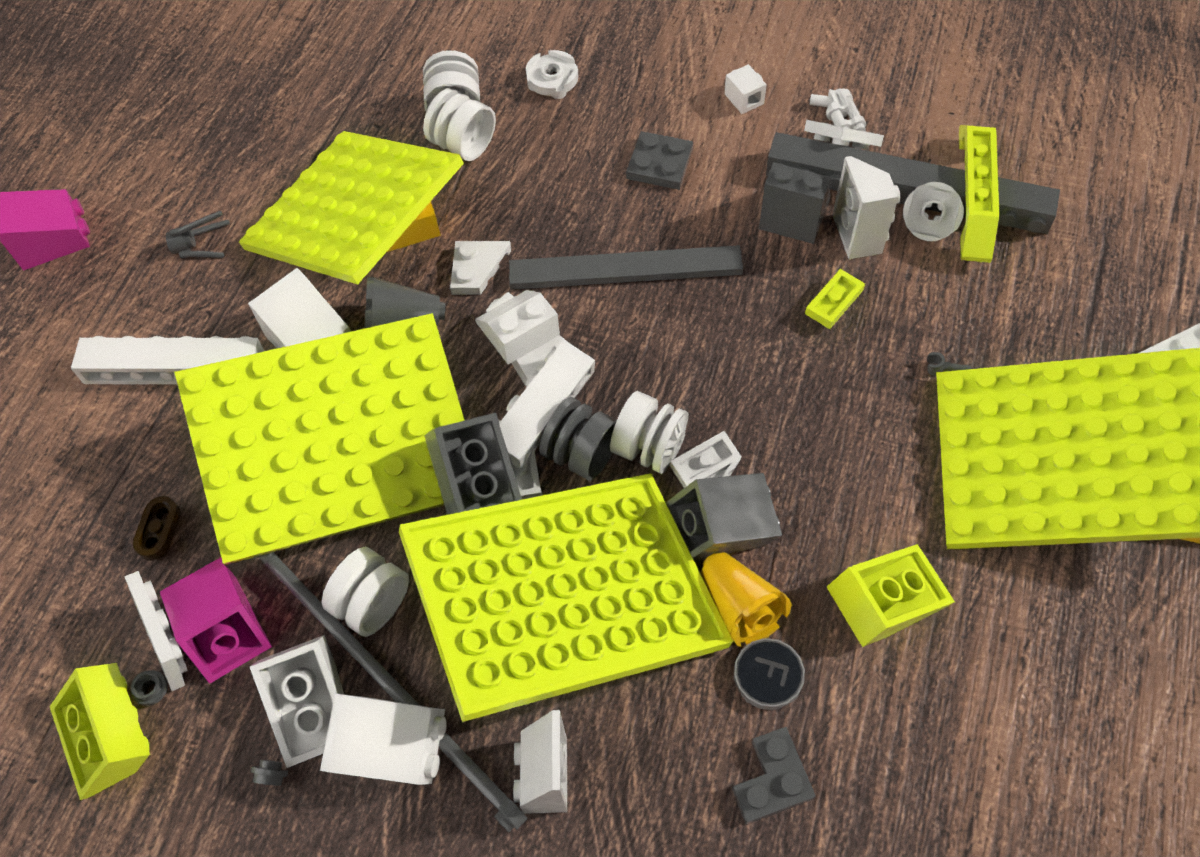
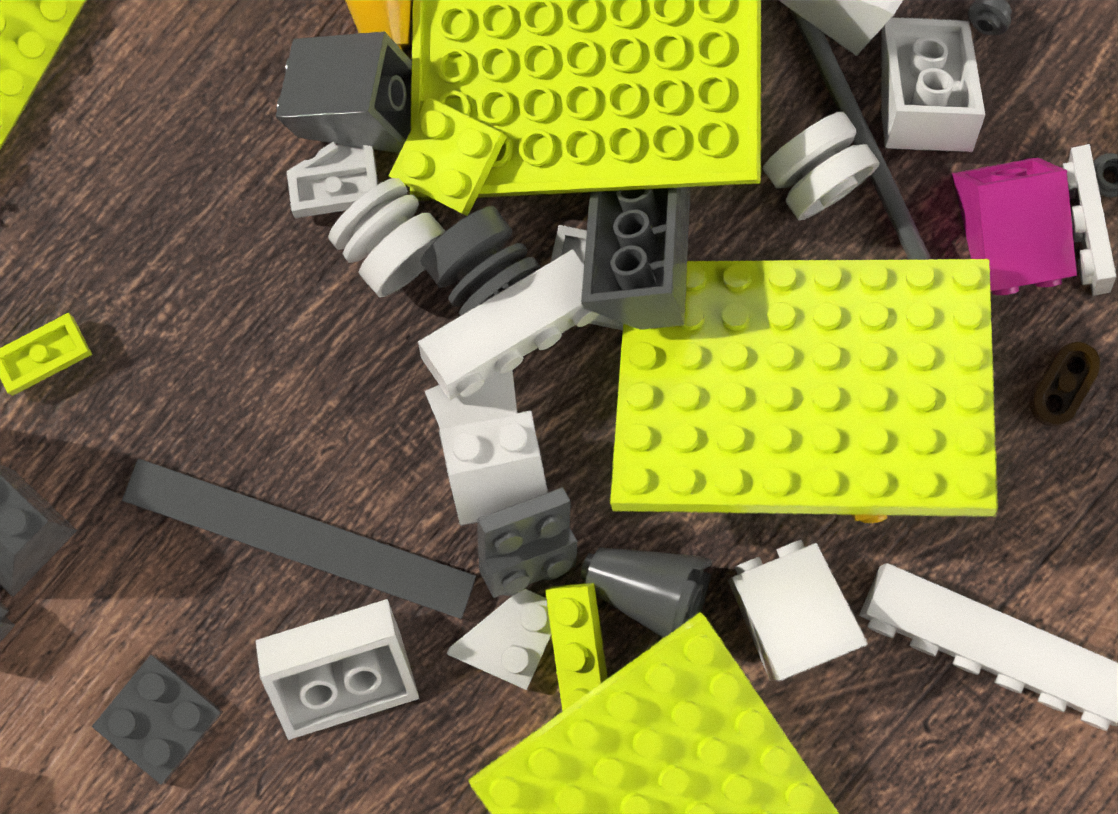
camera: 160 degrees left, 20 degrees up
none -> white slope [256,599,419,740]
none -> neon yellow plate [389,97,507,216]
none -> dark grey plate [477,487,577,598]
none -> neon yellow plate [545,583,608,712]

